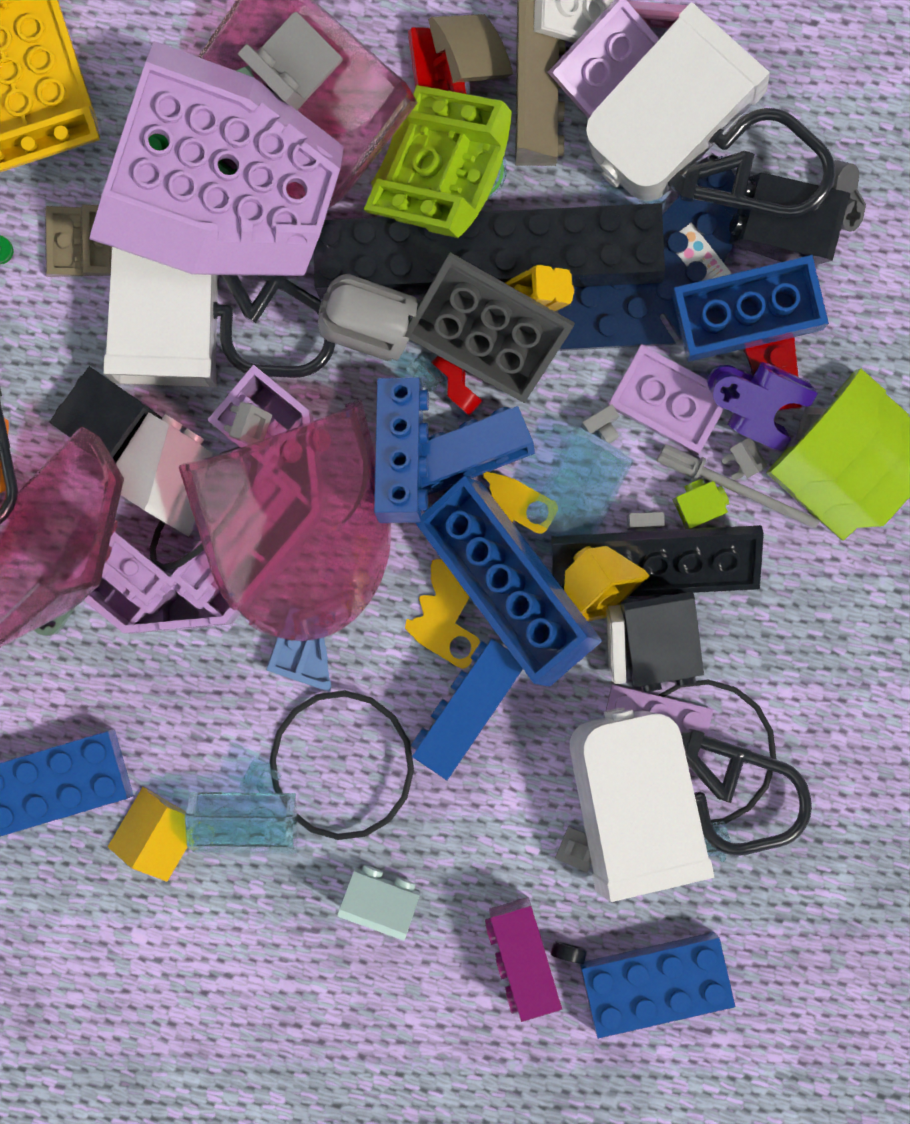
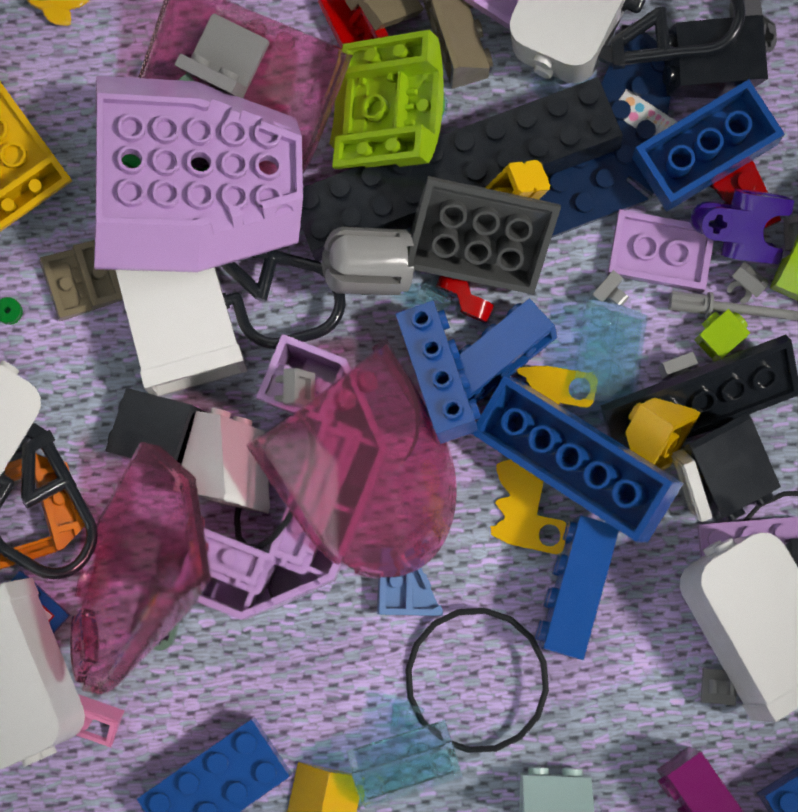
camera: 20 degrees left, 5 degrees down
black tile [550,941,587,964] -> none

